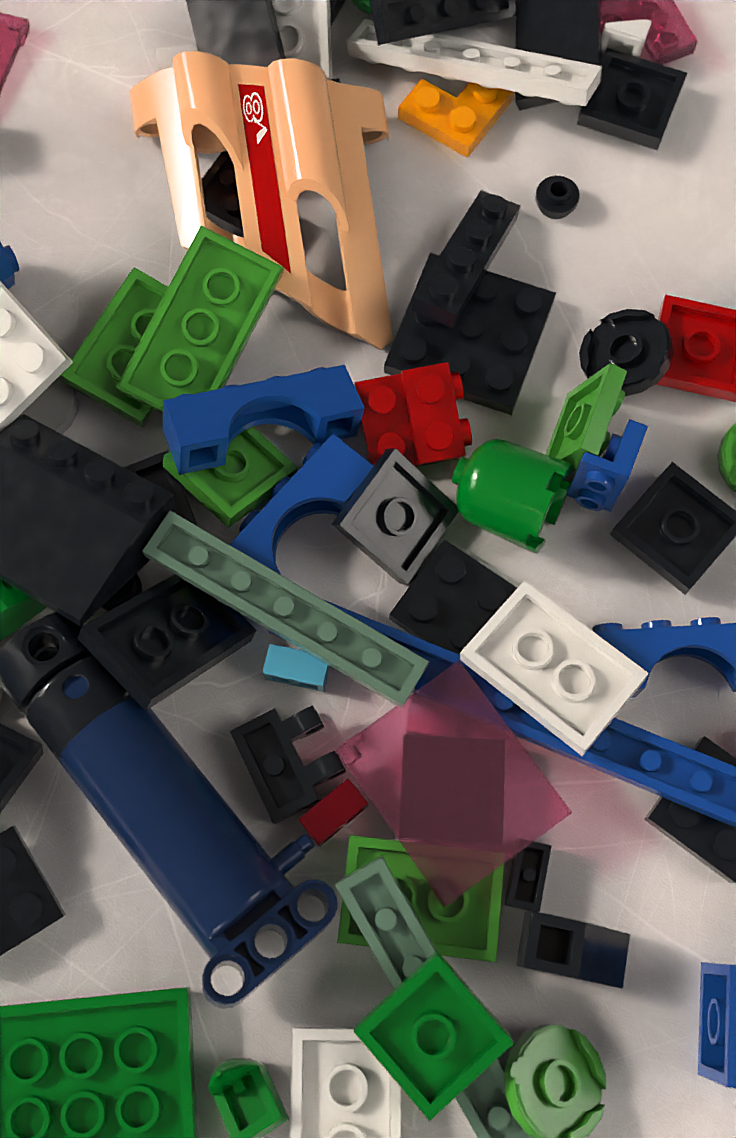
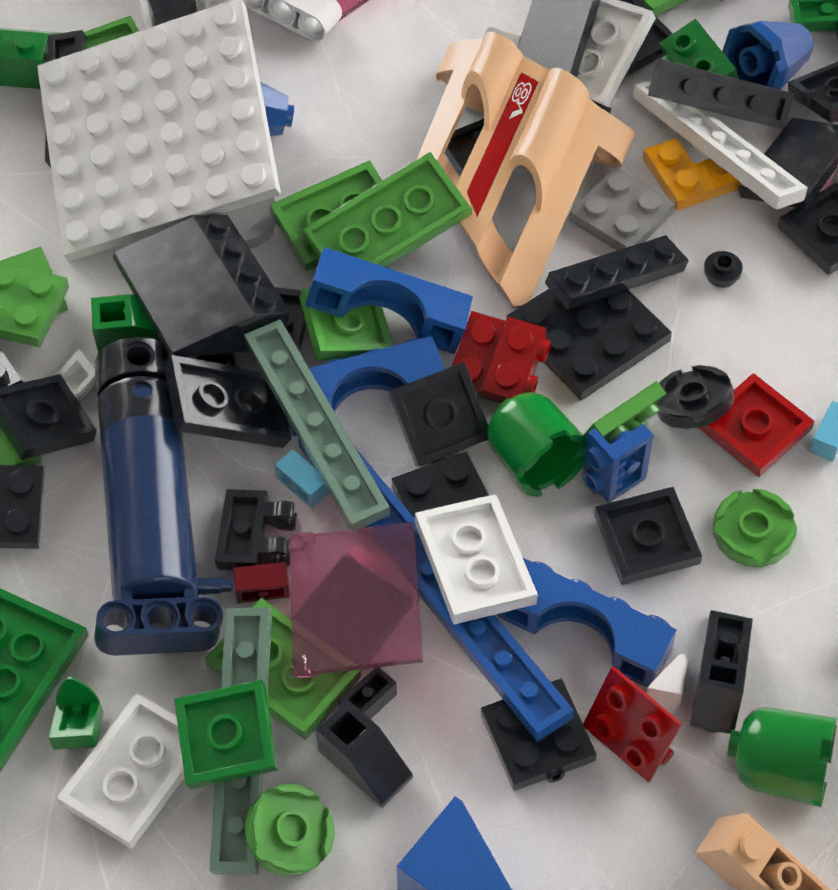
camera: 30 degrees right, 15 degrees down
none -> light grey plate [569,167,675,250]

